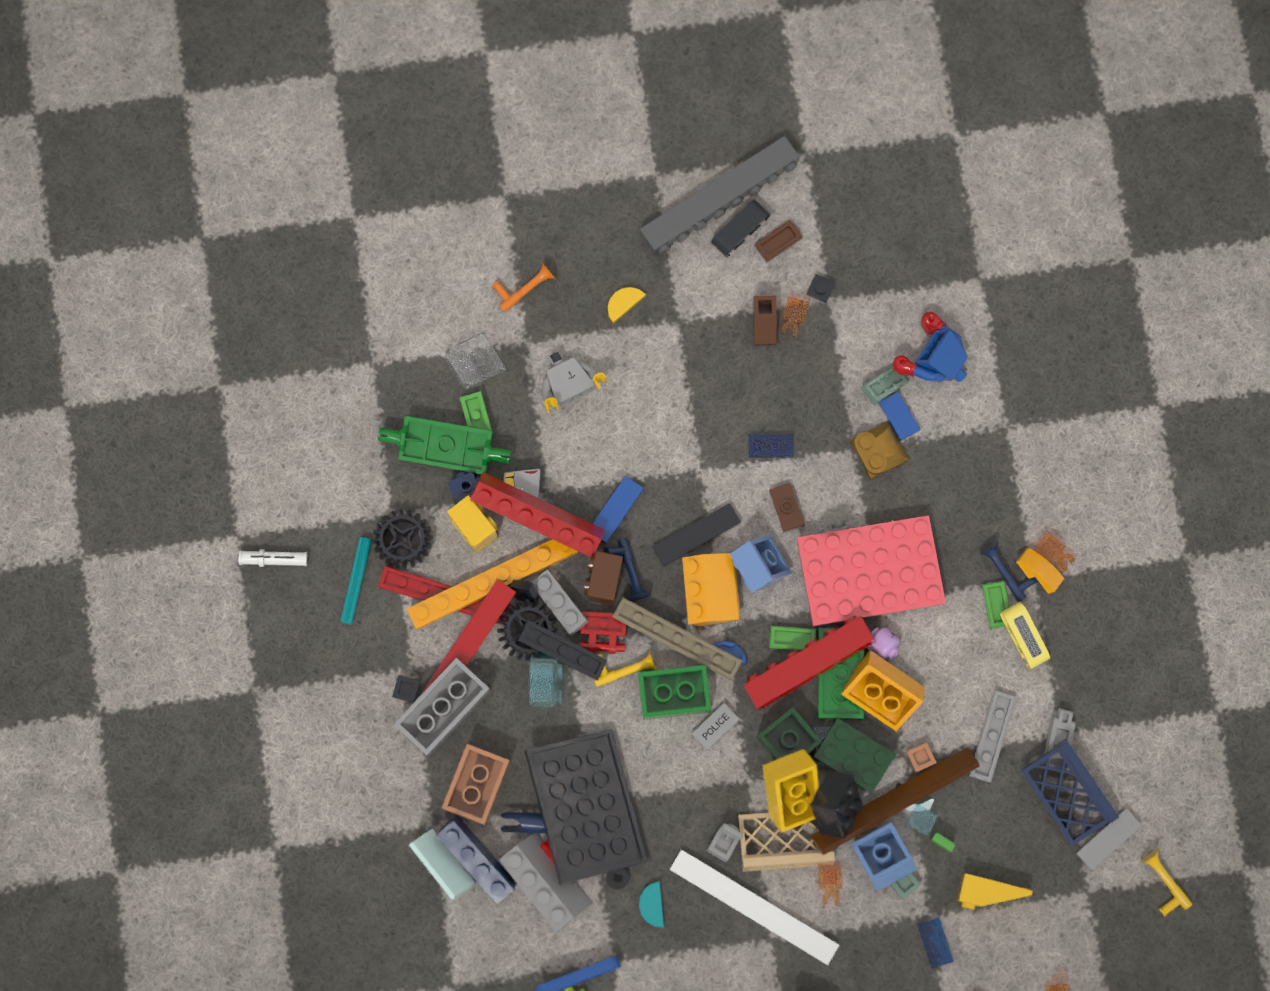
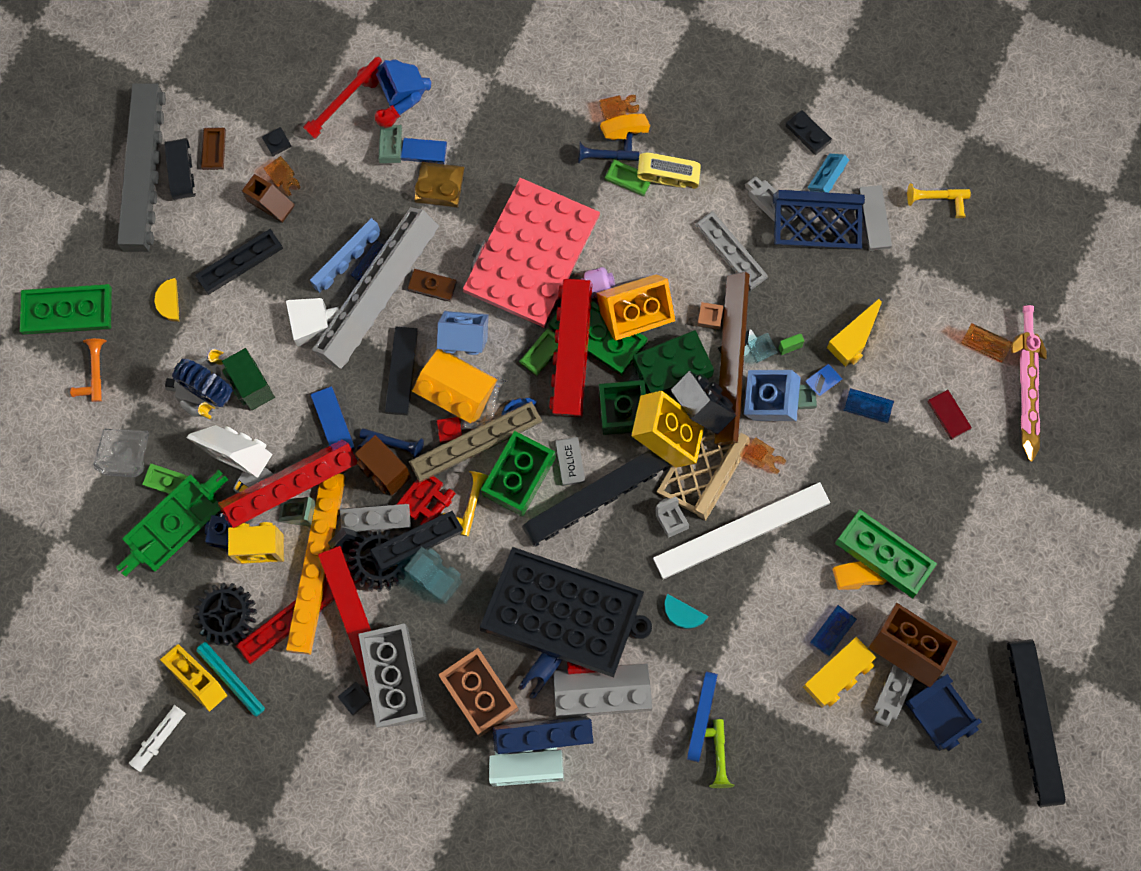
camera: 50 degrees left, 5 degrees down
none -> green plate [20,284,112,335]
none -> yellow slope [160,644,227,712]
none -> dark blue gear [172,359,233,407]
none -> white slope [187,425,272,478]
none -> black plate [195,228,283,295]
none -> dark green brick [222,348,275,410]
none -> sand green slope [278,497,316,527]
none -> white torso [286,298,339,346]
none -> red piece [303,57,382,139]
none -> medium blue plate [310,218,380,293]
none -> light grey brick [312,207,439,369]
none -> red plate [437,417,462,443]
none -> black beam [522,450,669,547]
none -> black plate [786,110,832,156]
none -> blue sticker [806,364,842,396]
none -> dark azure plate [808,153,849,193]

